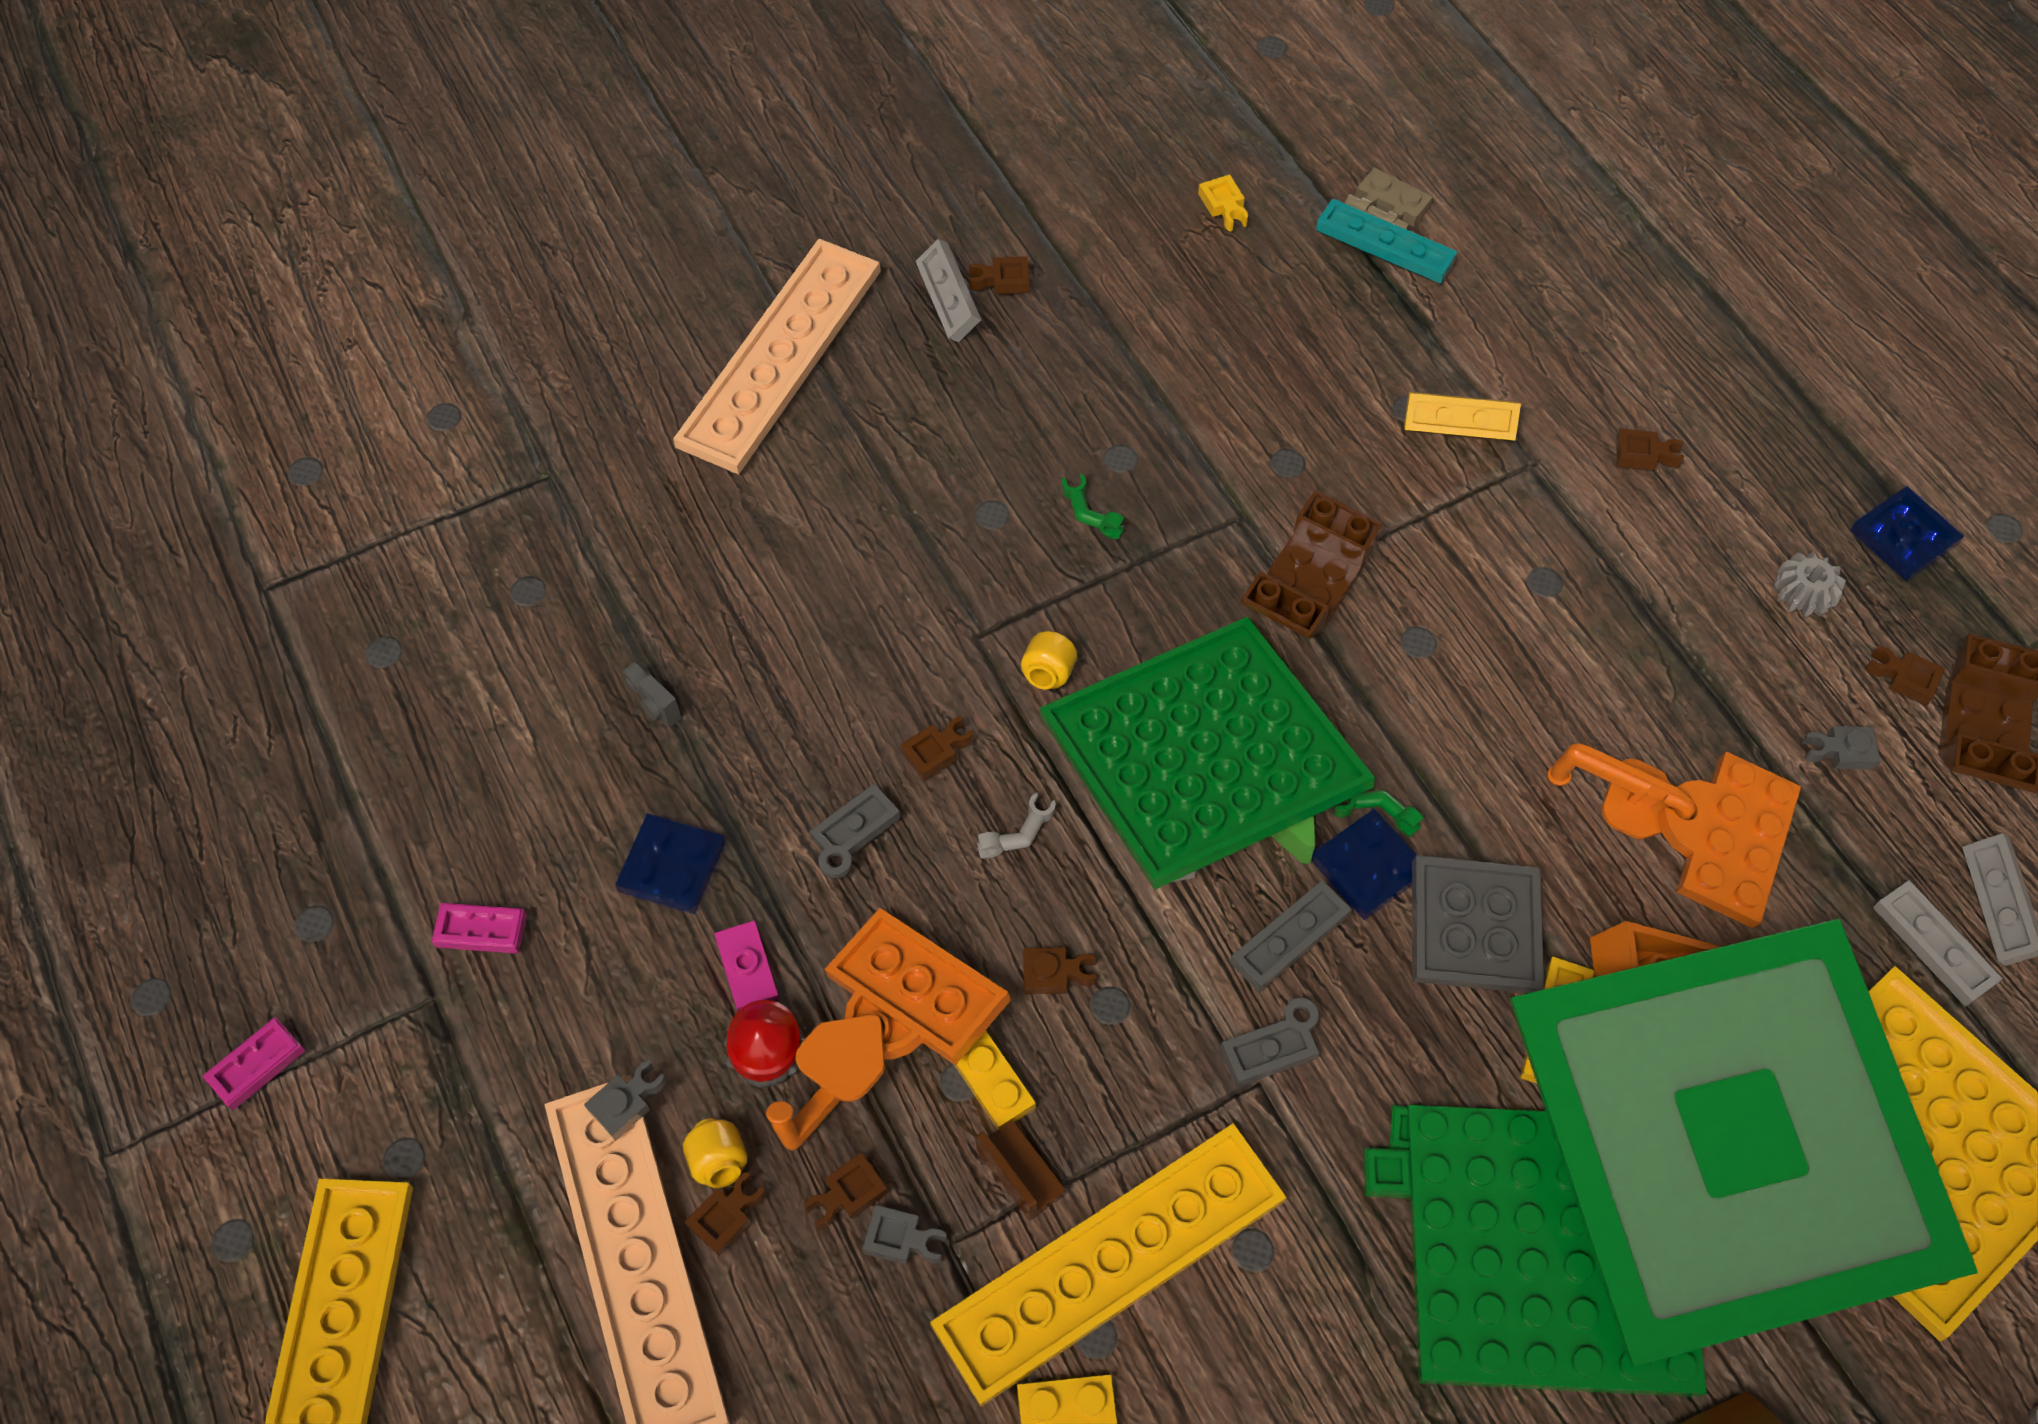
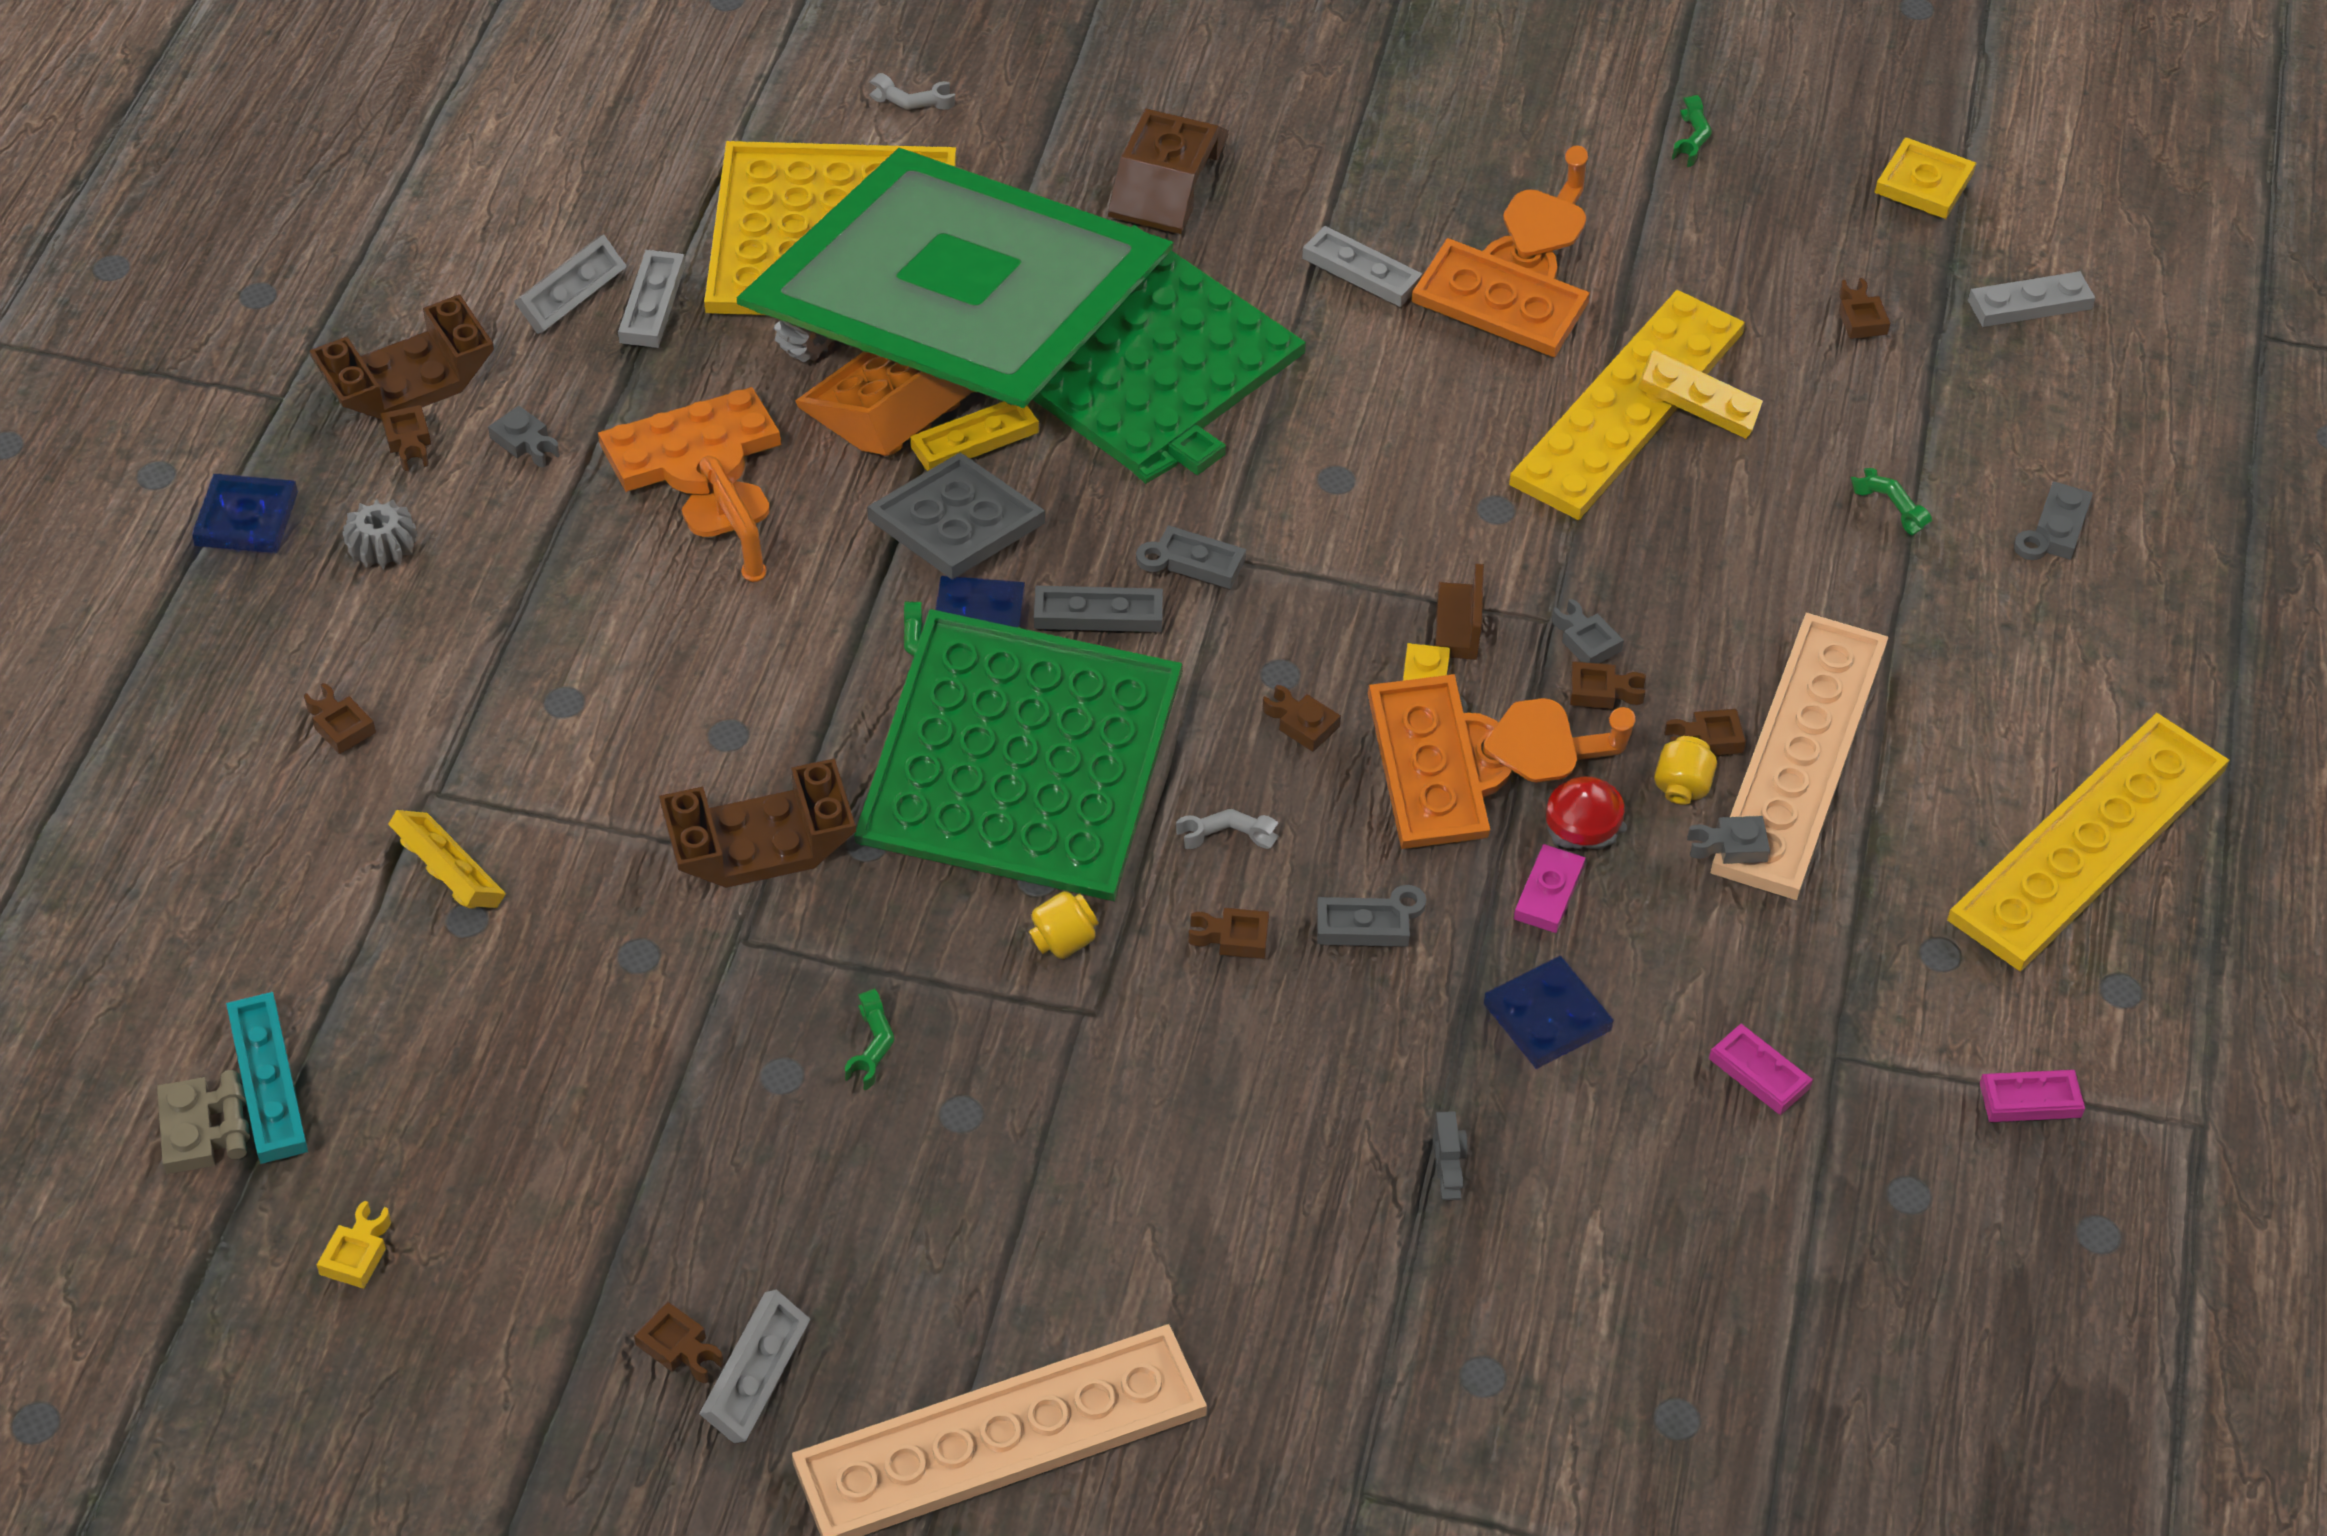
camera: 140 degrees left, 10 degrees down
yellow plate [930,1123,1287,1407] -> none

